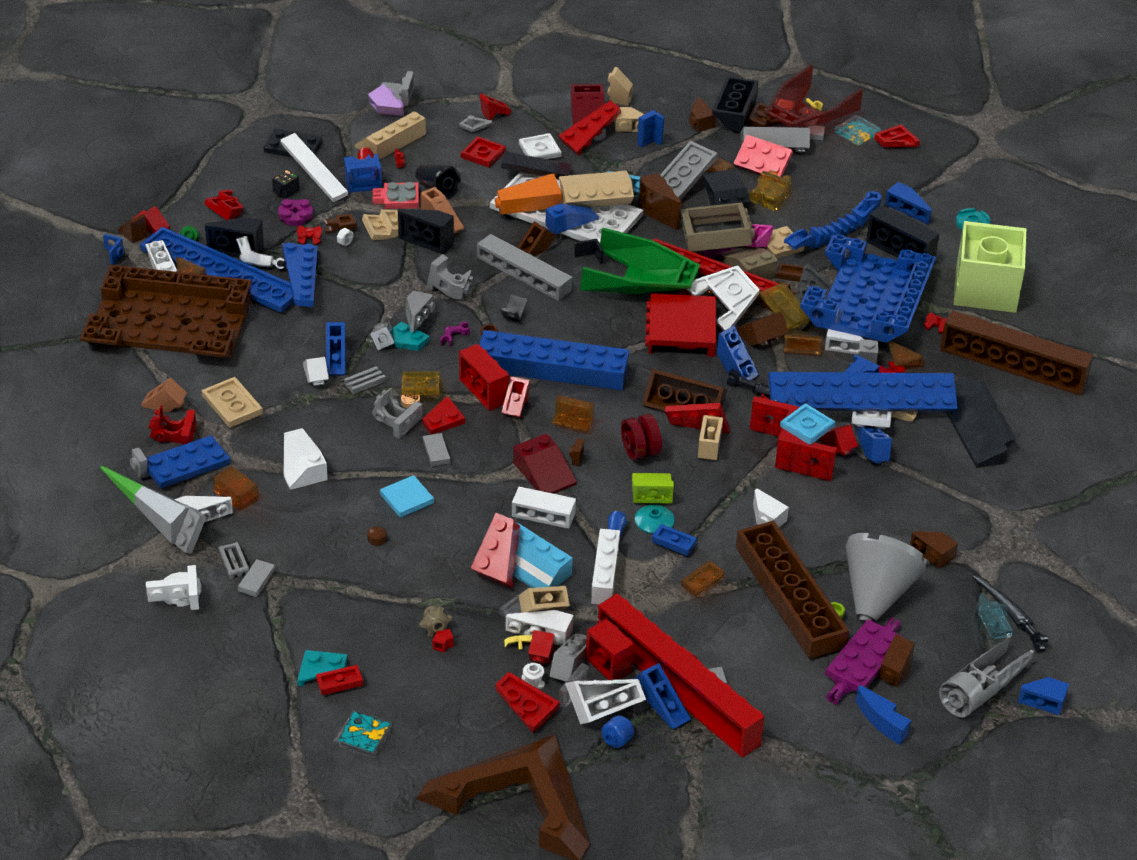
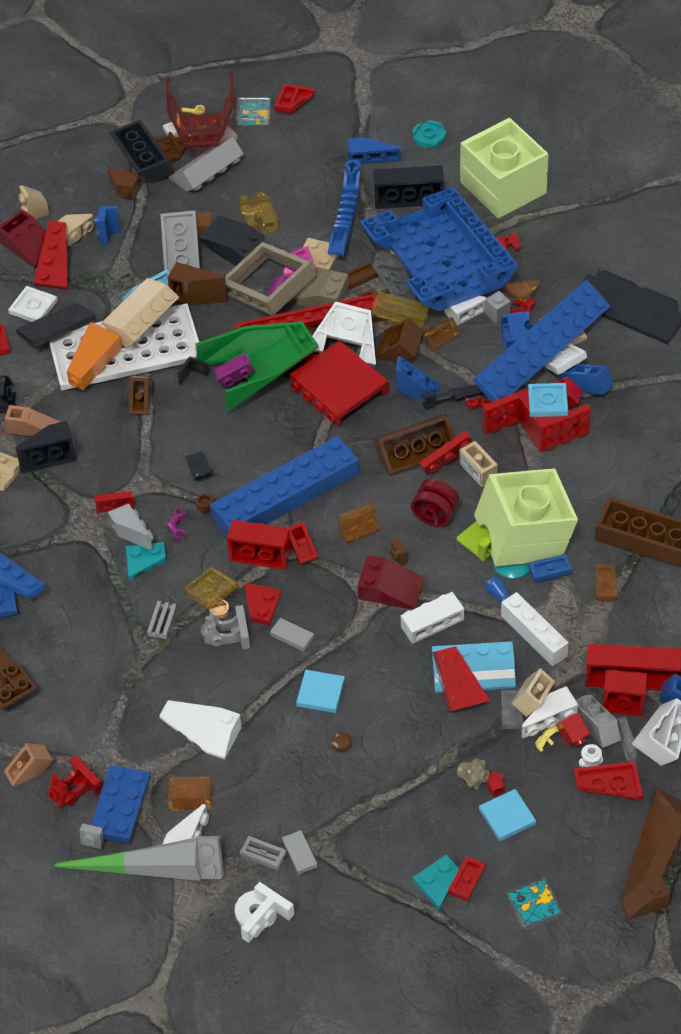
camera: 40 degrees left, 10 degrees up
tan plate [201,377,263,428] -> none
white slope [303,357,329,386] -> none
blue slope [326,322,346,376] -> none
light grey bracket [370,322,394,350] -> none
light grey tile [426,254,473,300] -> none
light grey brick [477,234,572,301] -> none
blue slope [545,204,599,234] -> none
coral plate [733,135,793,182] -> none
white slope [753,489,789,528] -> none
reddish brown brick [940,310,1094,396] -> none
none -> red plate [94,491,135,513]
none -> magenta bracket [214,352,255,389]
none -> yellowish green piece [474,468,578,566]
none -> medium azure tile [479,789,536,842]

